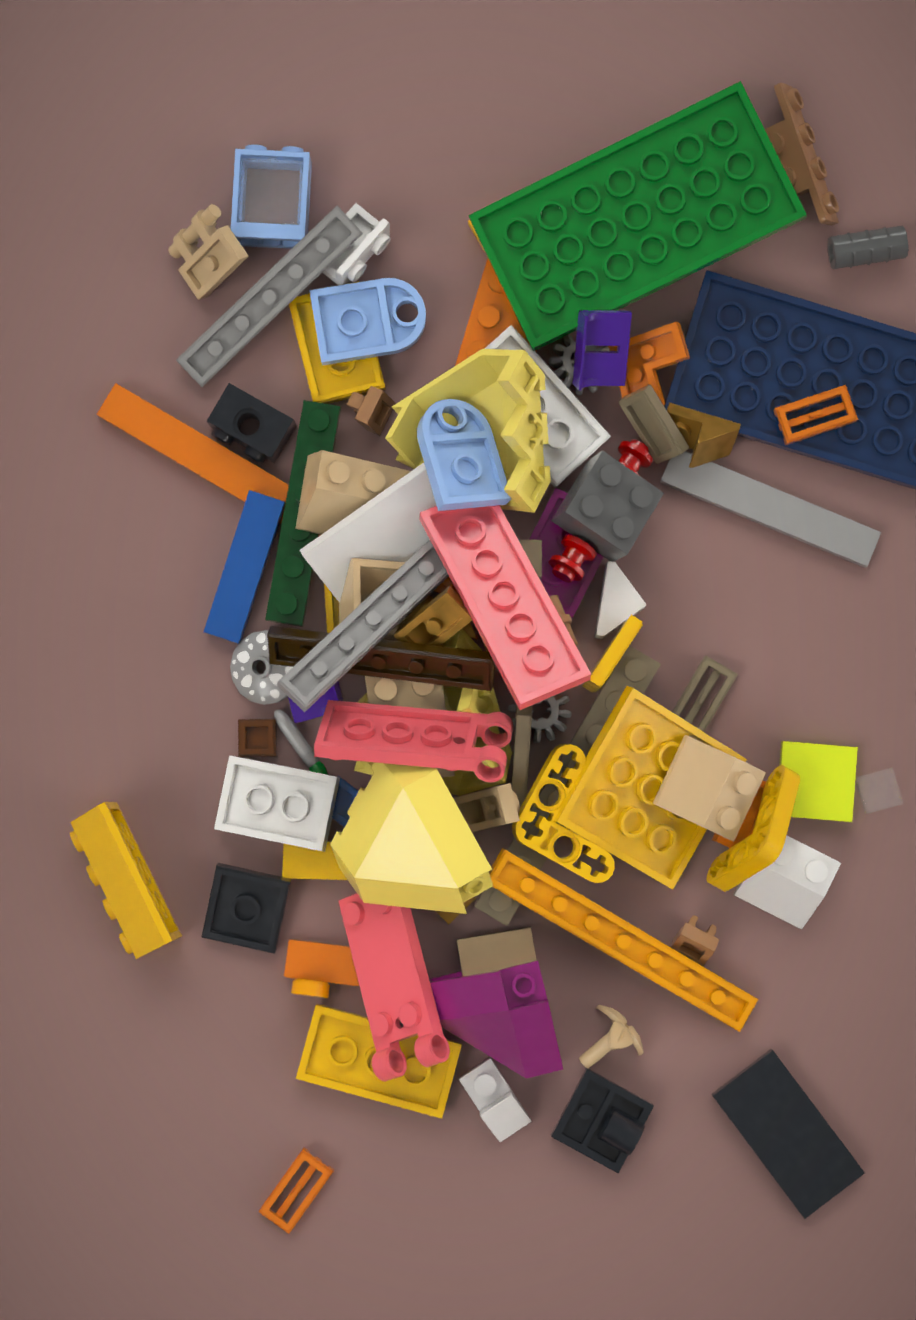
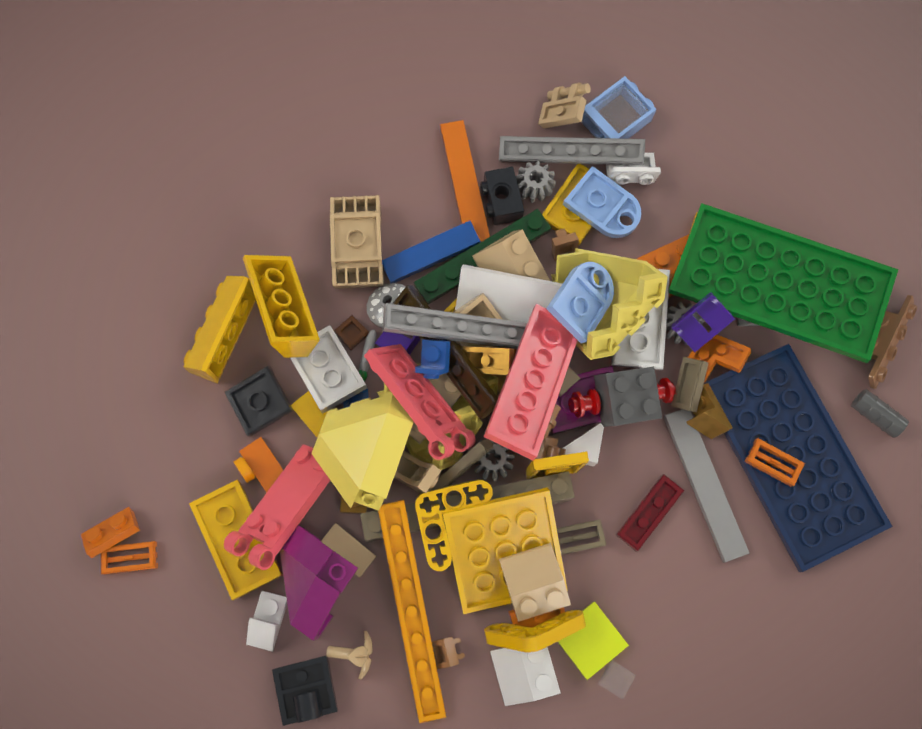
camera: 40 degrees right, 10 degrees down
none -> orange plate [81,507,140,558]
none -> yellow slope [243,255,320,358]
none -> tan plate [330,195,384,289]
none -> blue bracket [415,339,450,379]
none -> light grey gear [516,160,556,203]
none -> medium nougat tile [535,436,566,459]
none -> dark red tile [616,474,685,552]

